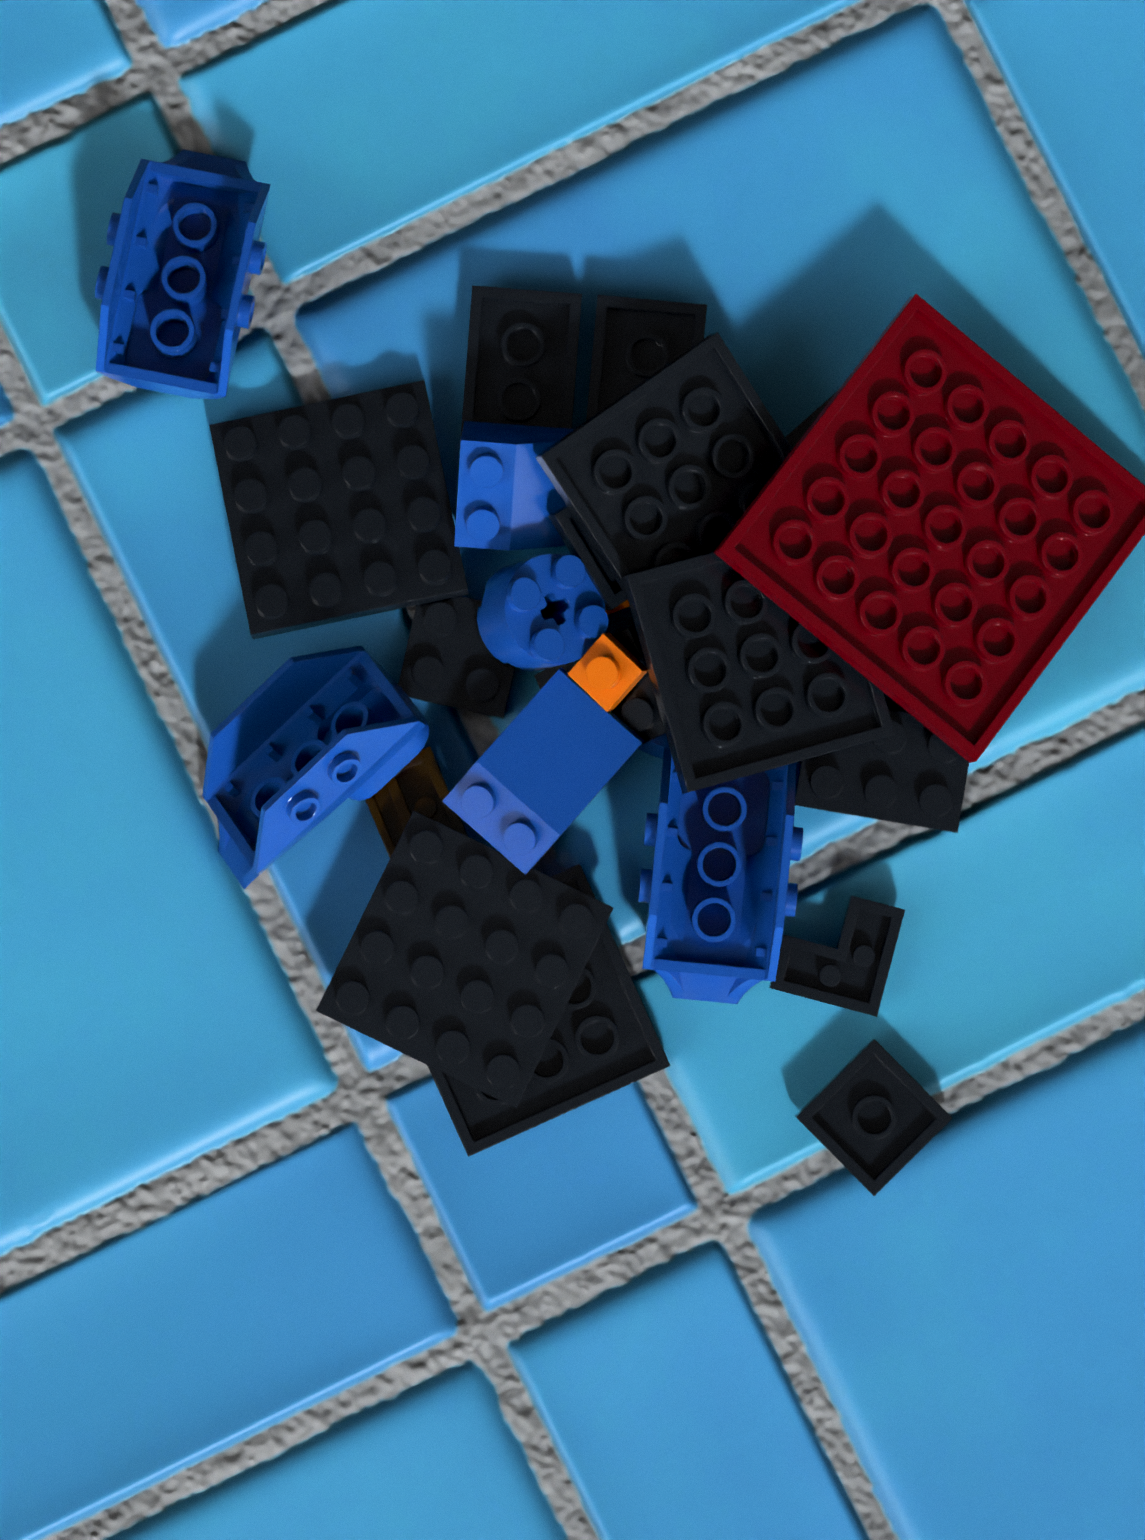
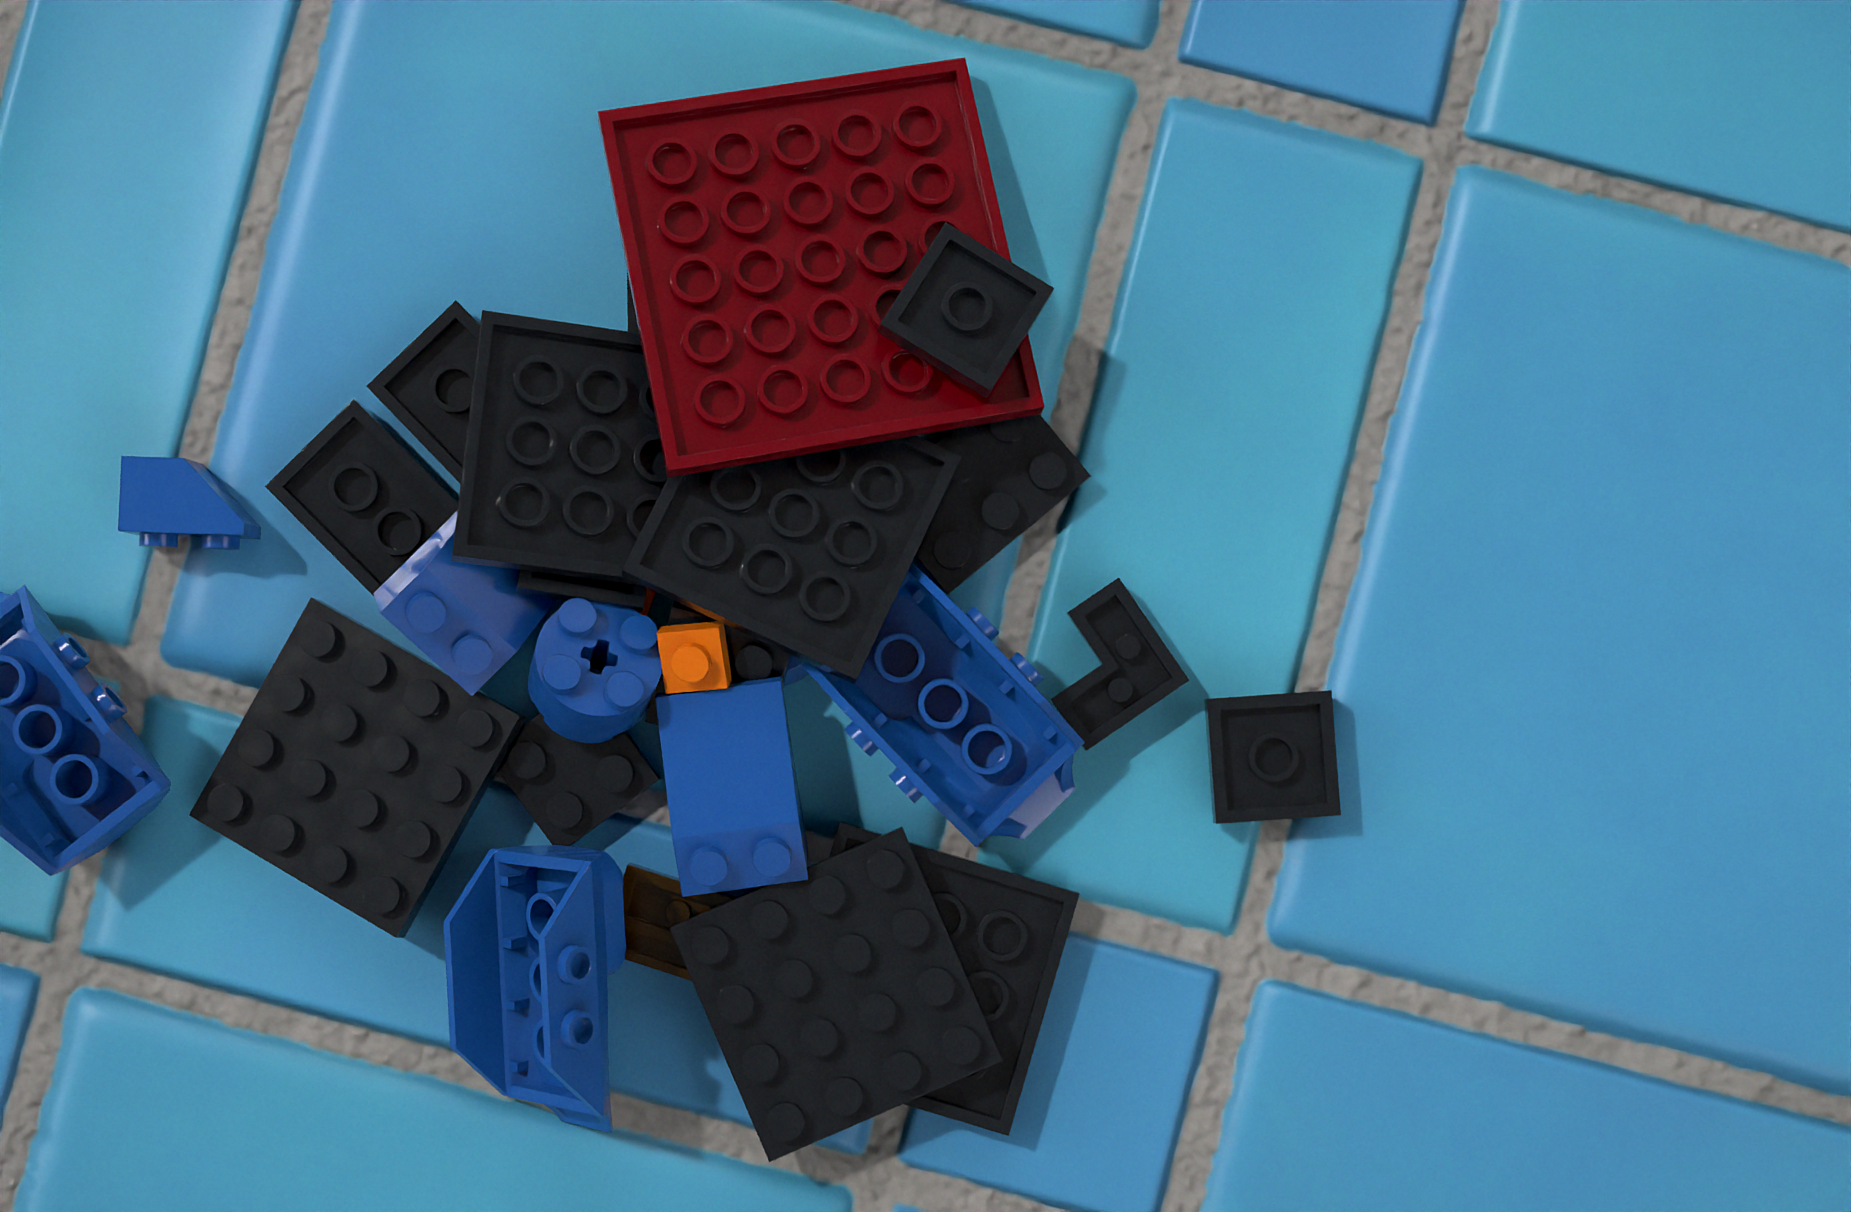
camera: 45 degrees left, 0 degrees up
none -> blue slope [118,456,261,550]
none -> black plate [878,222,1054,398]

